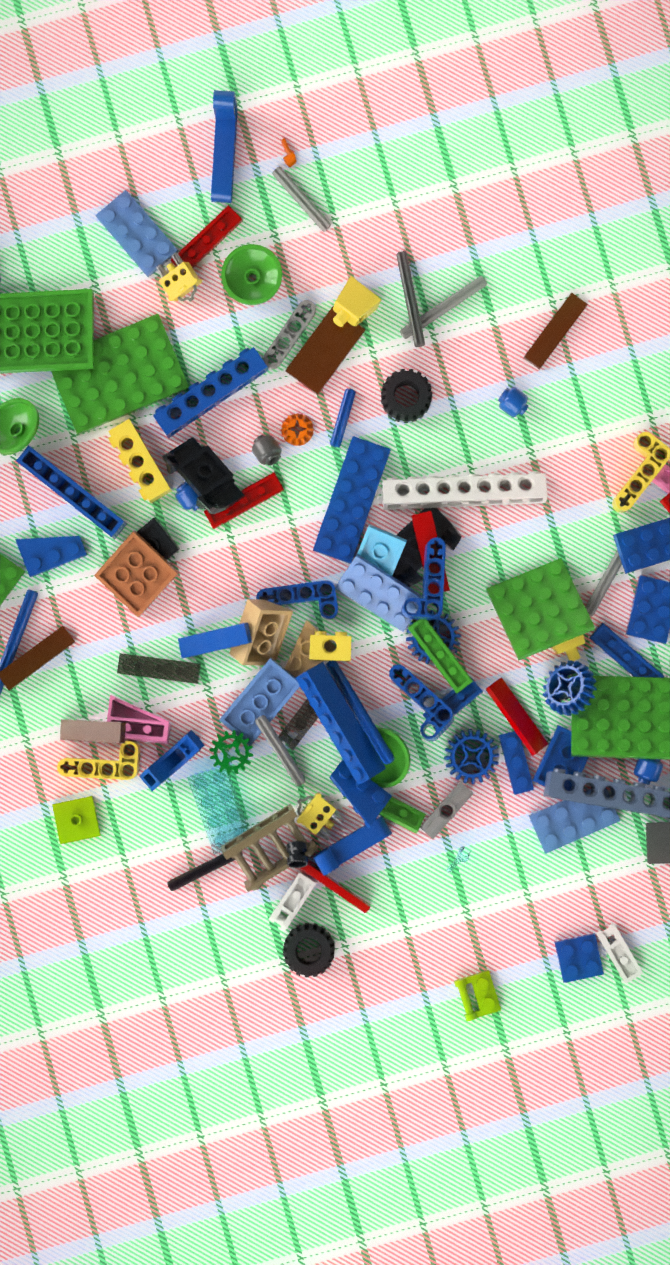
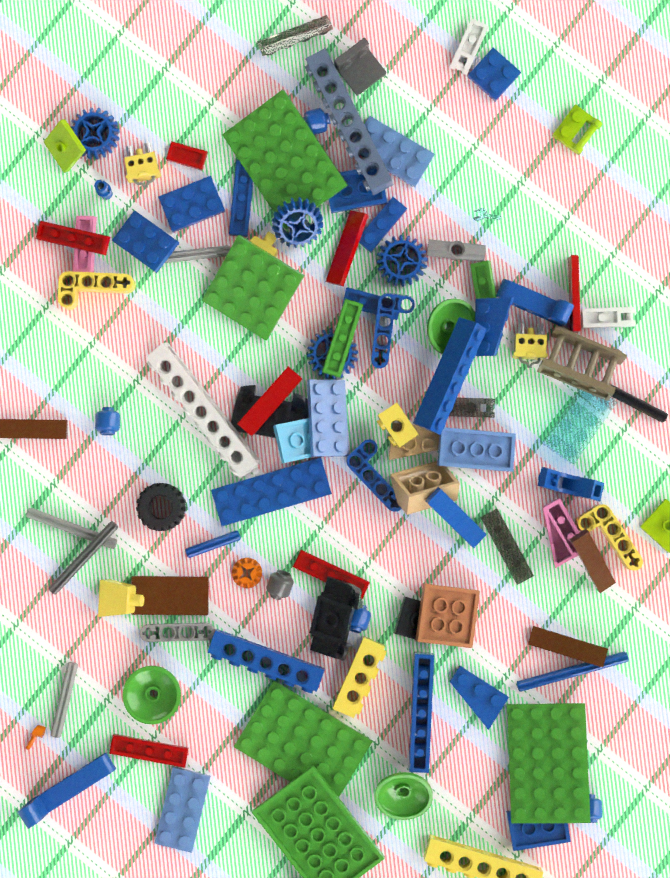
camera: 125 degrees left, 0 degrees up
light yellow piece [156,252,202,302] -> none
green gear [209,730,254,775] -> none
light grey axle [256,715,306,786] -> none
black tyre [283,923,335,978] -> none
black wheel [286,841,308,868] -> none
blue axle [326,661,394,765] -> none
blue beam [401,537,446,620] -> none

